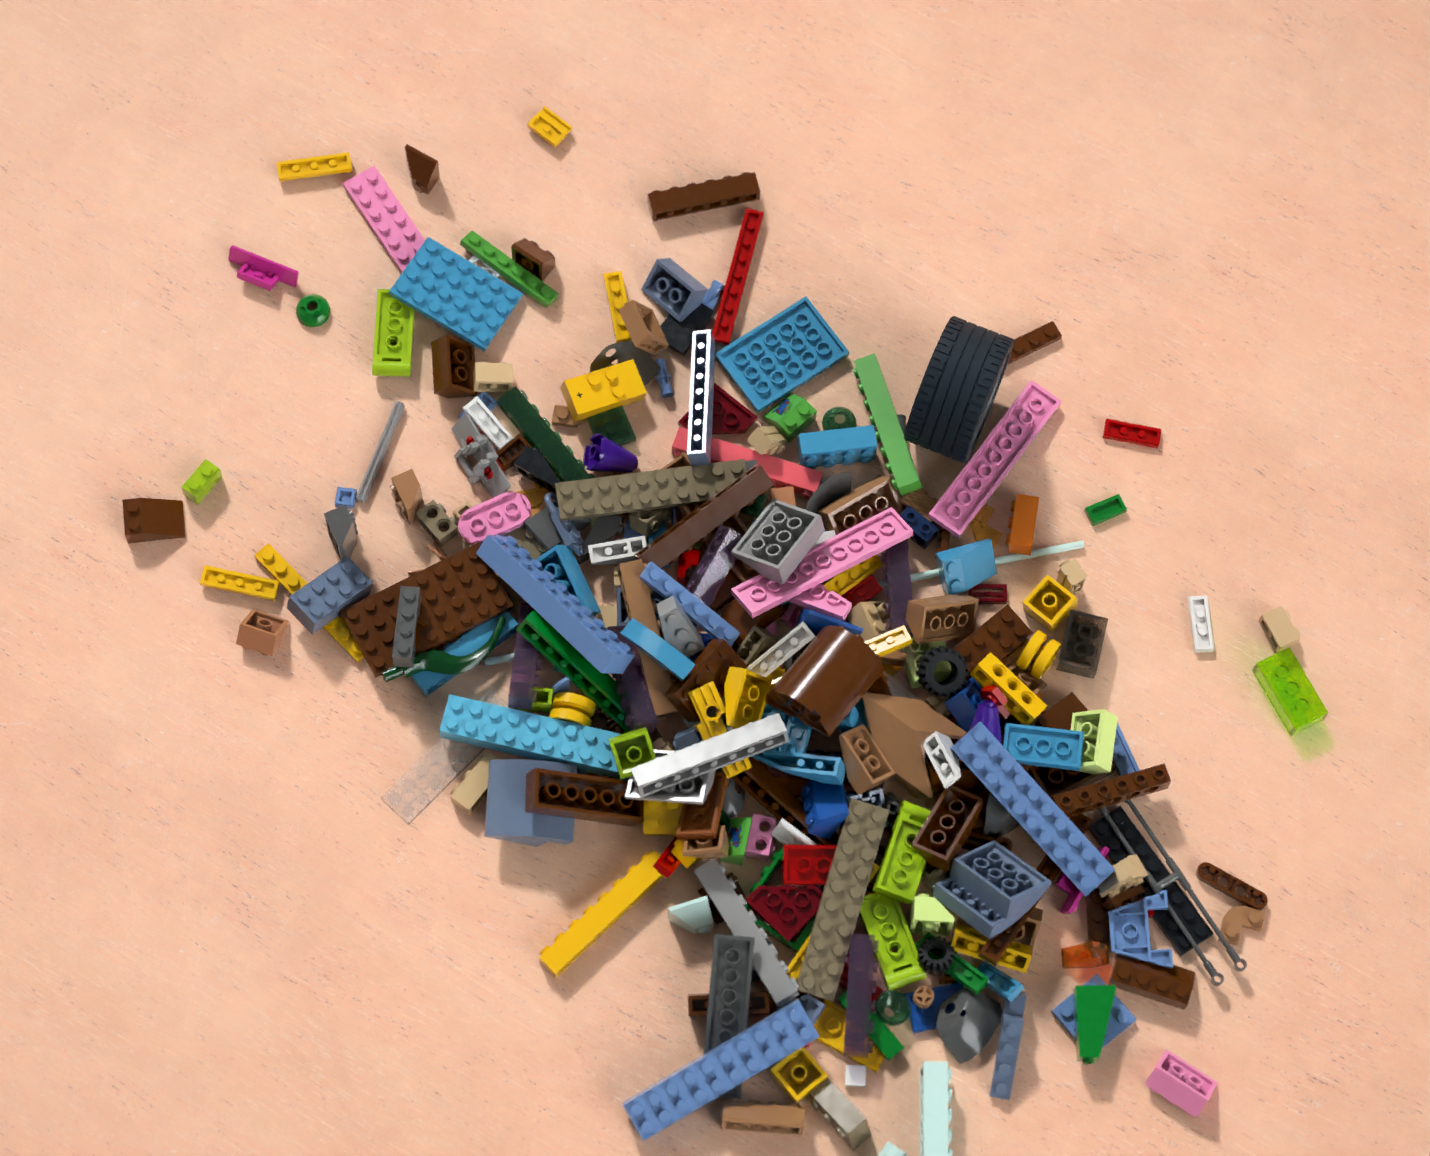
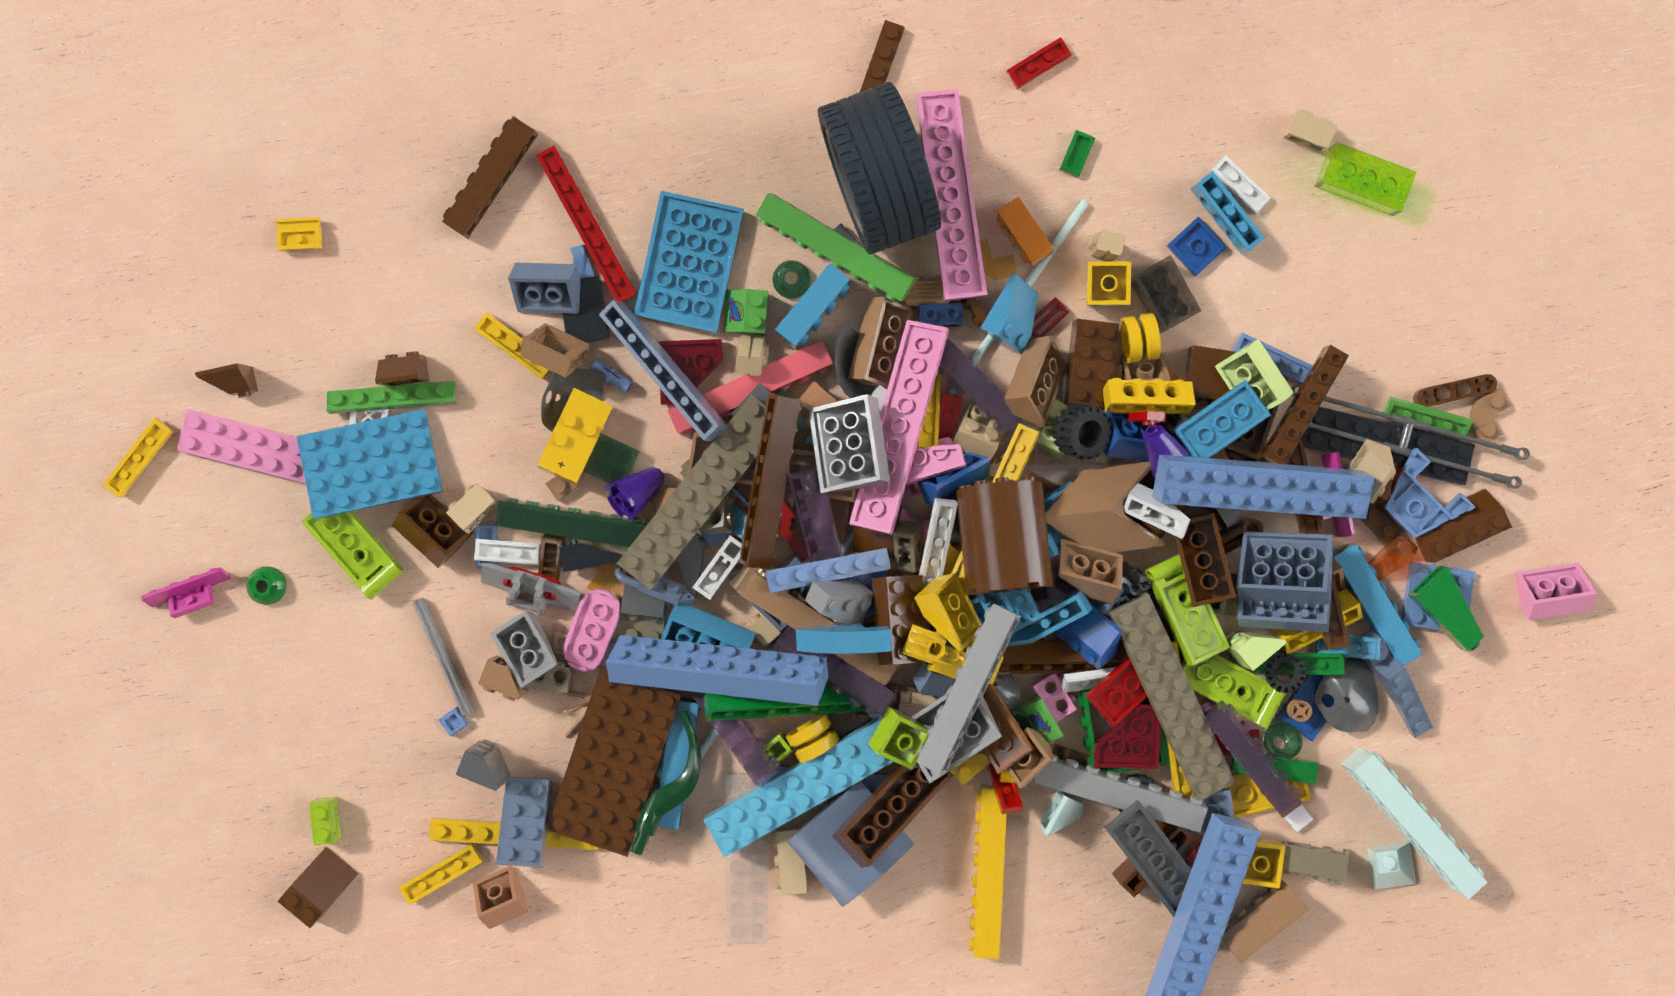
camera: 40 degrees left, 20 degrees up
dark grey arch [392,586,422,668] -> none
medium blue piece [552,677,570,697] -> none
none -> light grey slope [490,610,558,688]
none -> blue tile [1166,216,1227,277]
none -> dark azure brick [1191,171,1265,255]
none -> dark azure brick [1333,544,1422,666]
none -> bright green tile [1383,396,1473,436]

